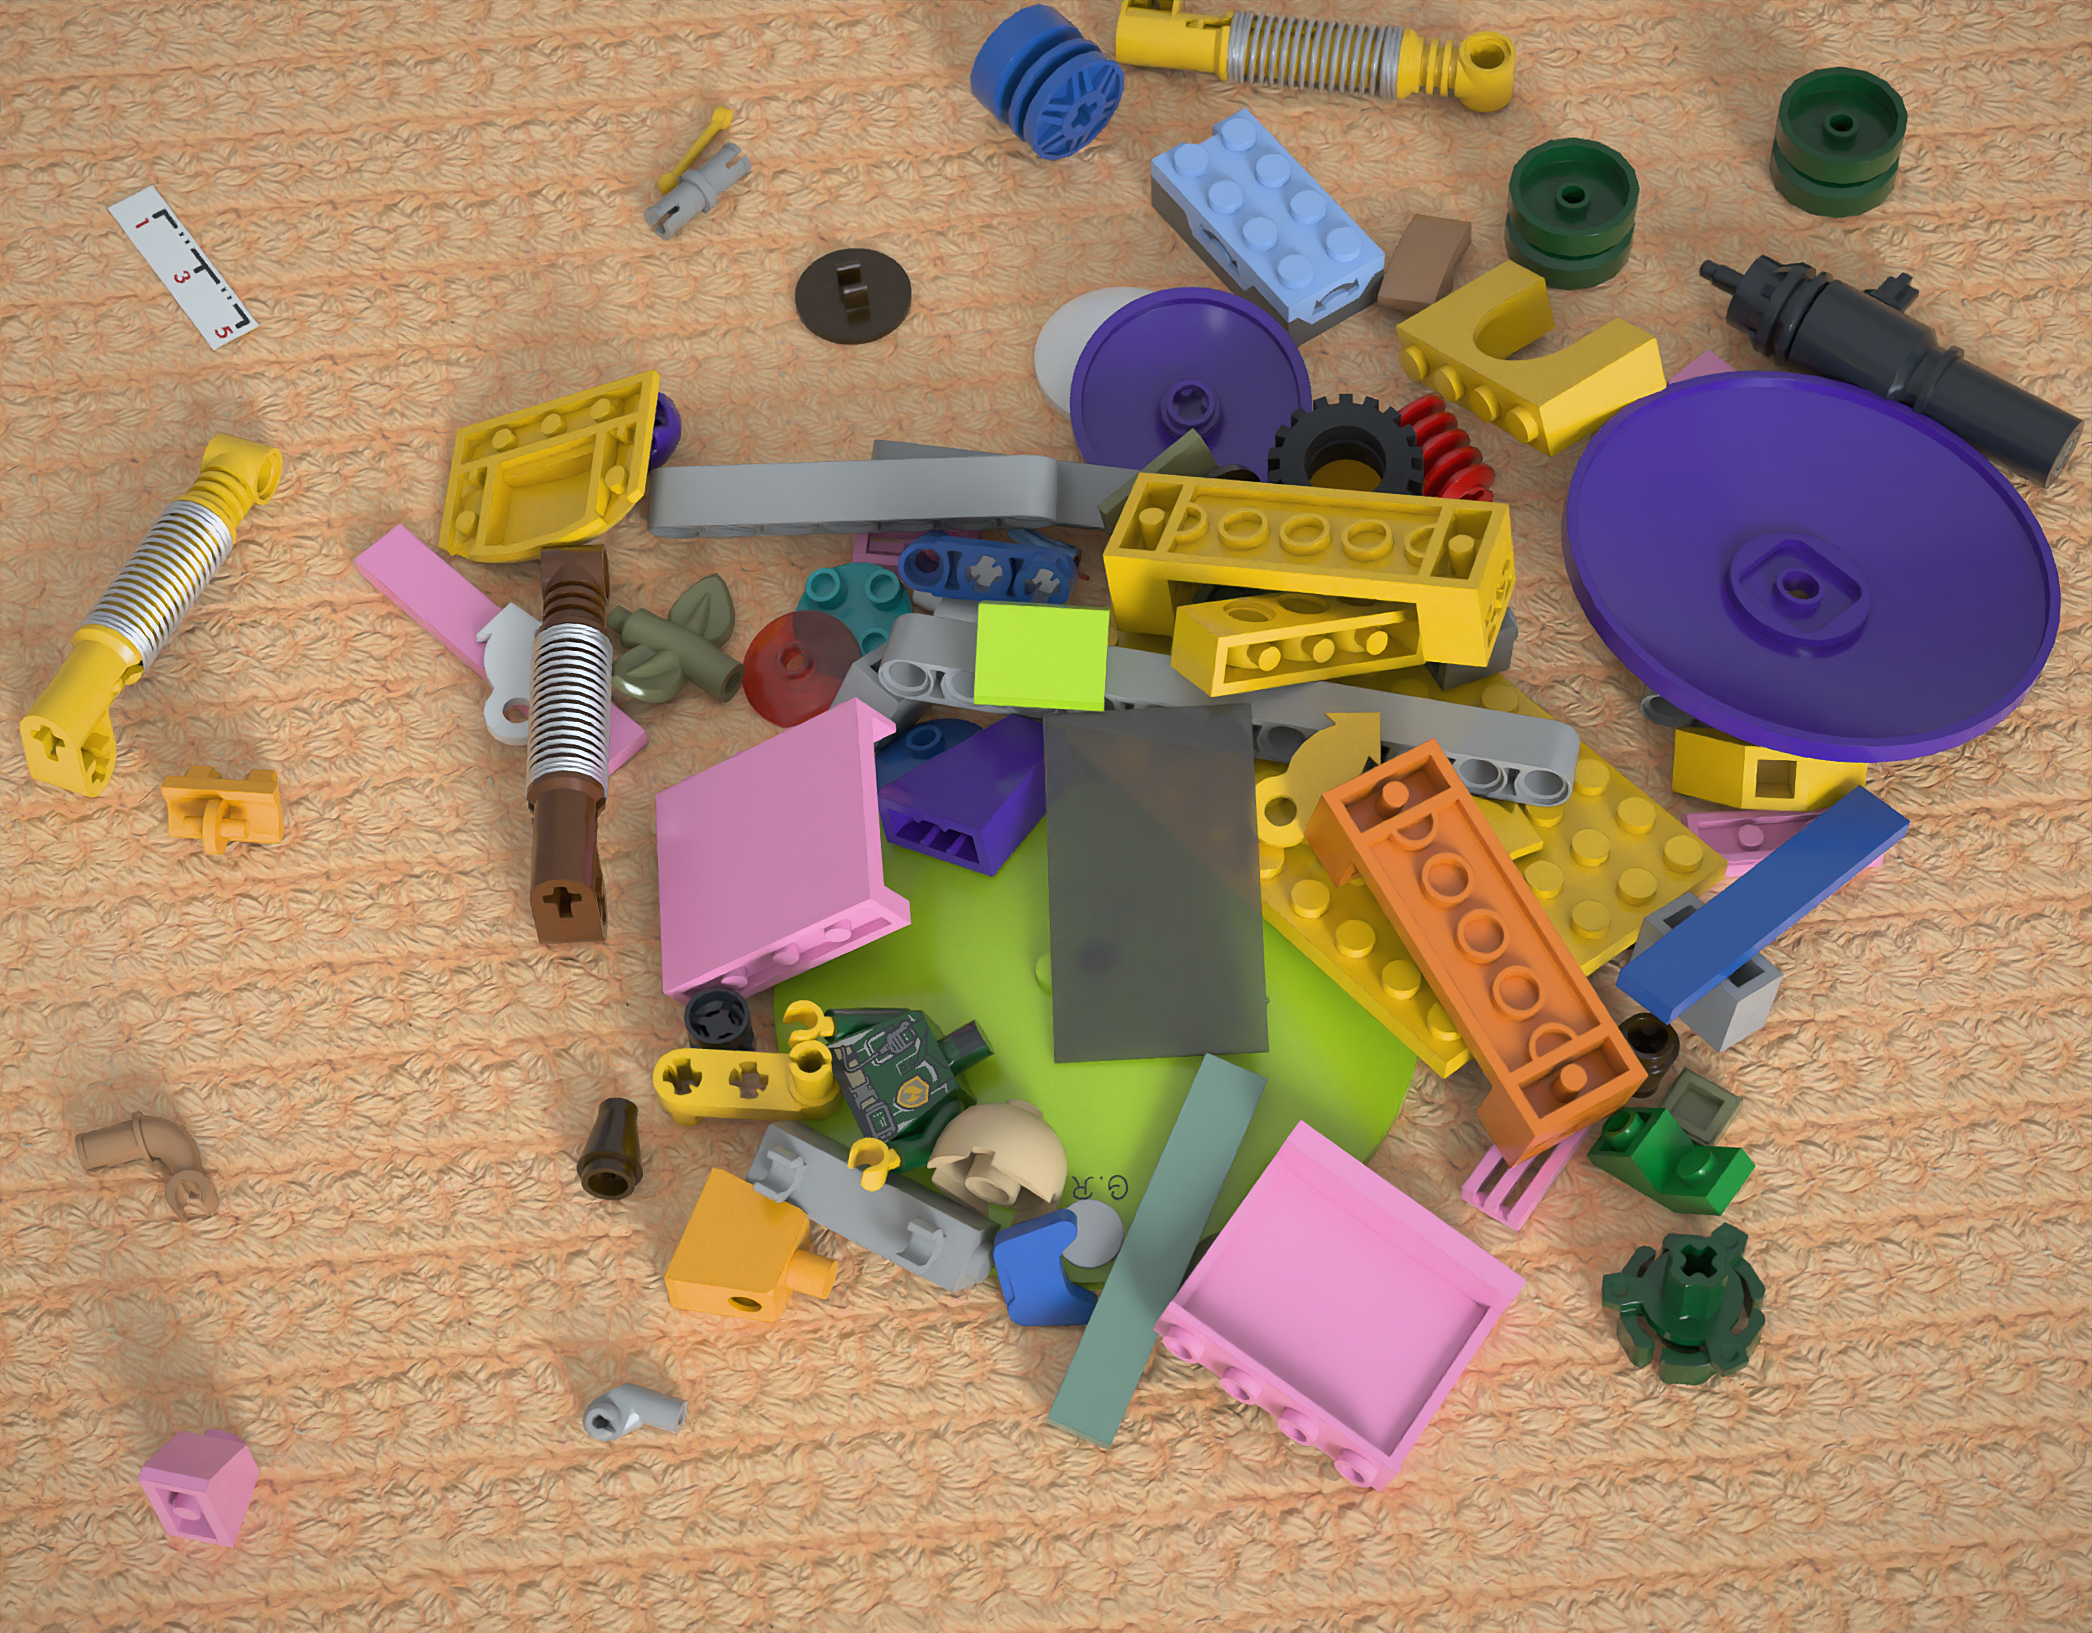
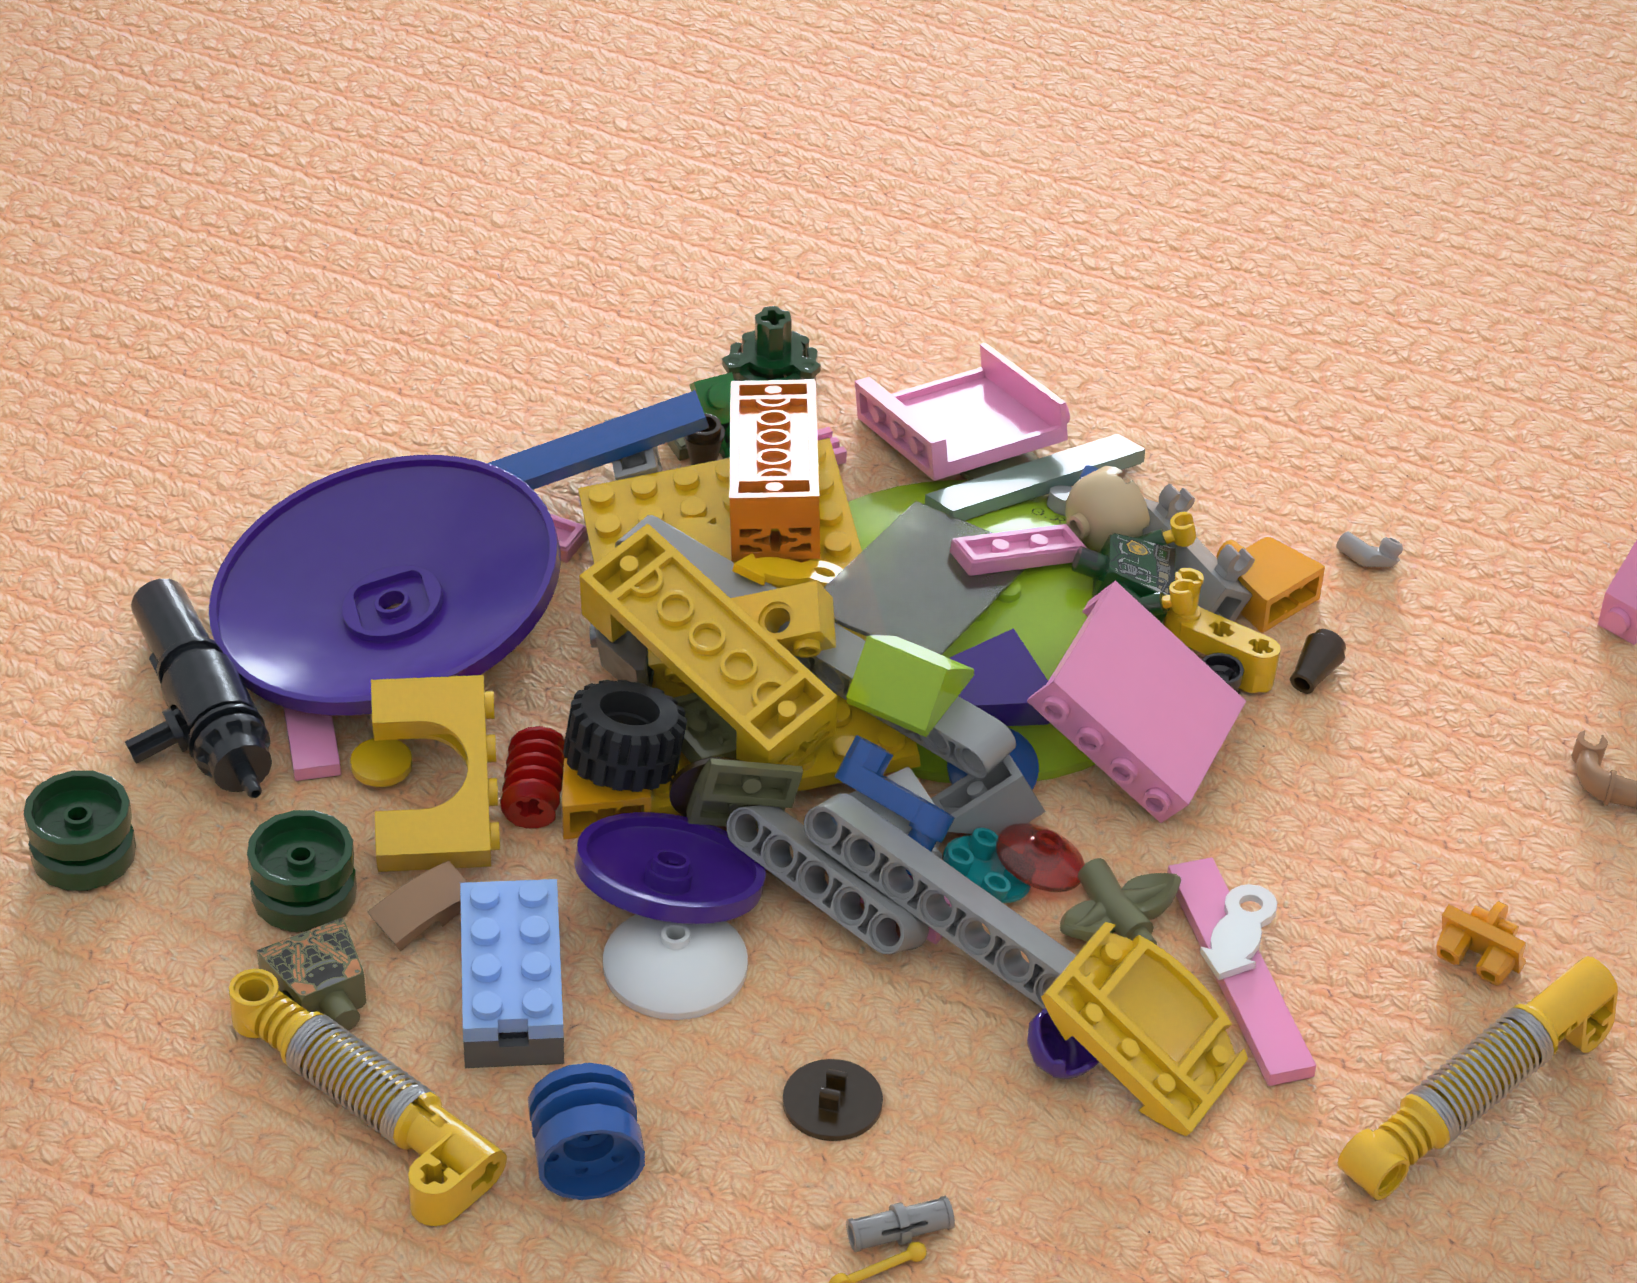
camera: 155 degrees left, 15 degrees down
reddish brown piece [525,544,613,944] -> none
none -> olive torso [257,918,366,1031]
none -> bright pink tile [949,524,1087,576]

